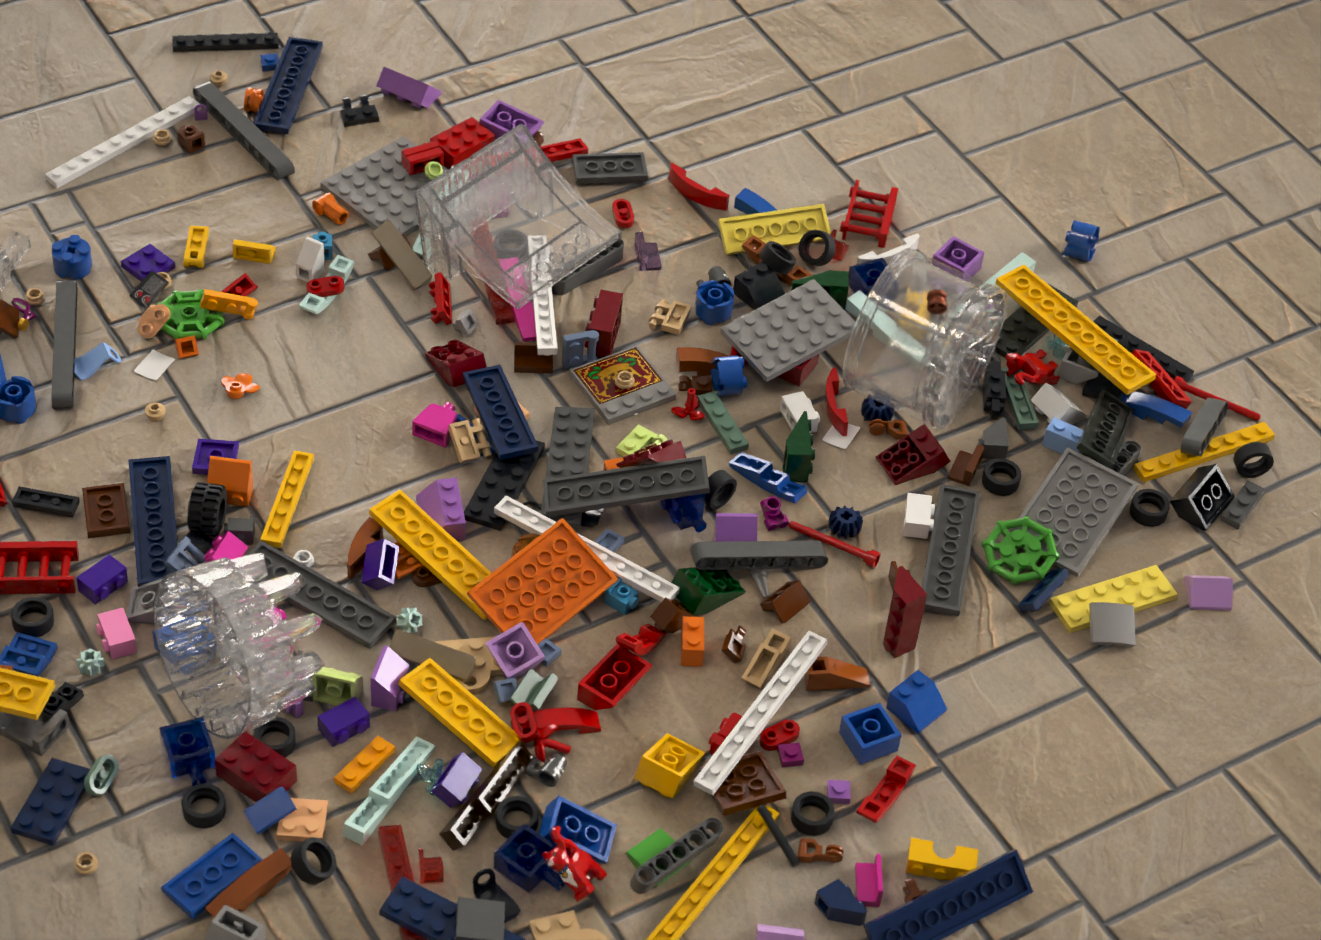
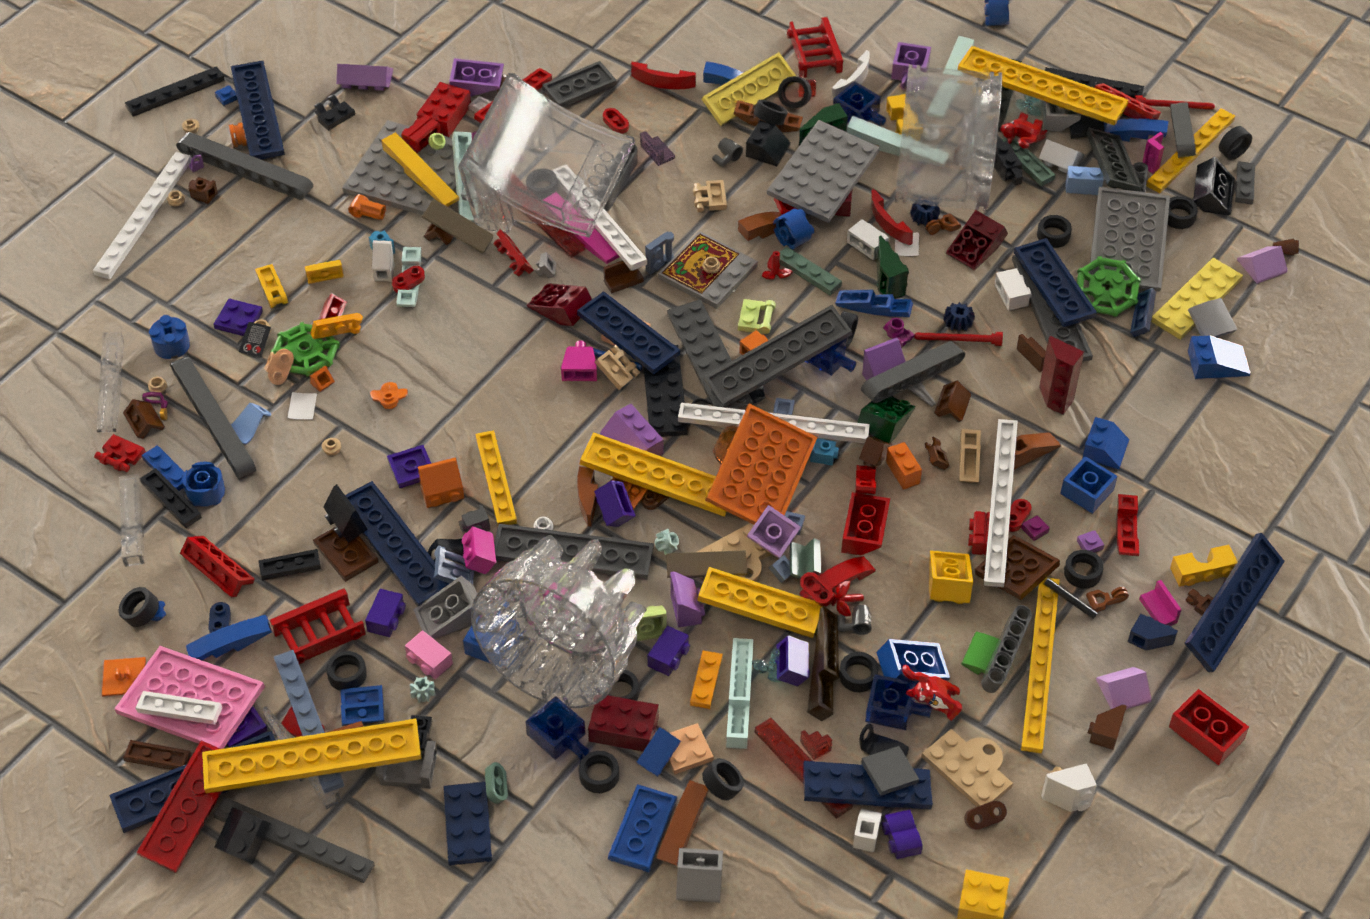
camera: 20 degrees left, 5 degrees up
tan plate [74,852,98,875] -> none
black tyre [187,482,227,537] -> none
dark red brick [584,290,623,358] -> none
dark red slope [616,439,687,468] -> none
reddish brown plate [678,375,712,395] -> none
blue brick [695,280,734,325] -> none
copper wheel [927,289,947,314] -> none
reddish brown panel [947,444,985,486] -> none
dark grey slope [978,418,1008,459] -> none
none -> black slope [323,484,368,543]
none -> yellow slope [382,132,459,207]
none -> dark blue plate [1014,238,1097,327]
none -> dark pink panel [1142,132,1164,174]
none -> blue slope [1188,336,1251,379]
none -> reddish brown cone [1273,238,1299,256]

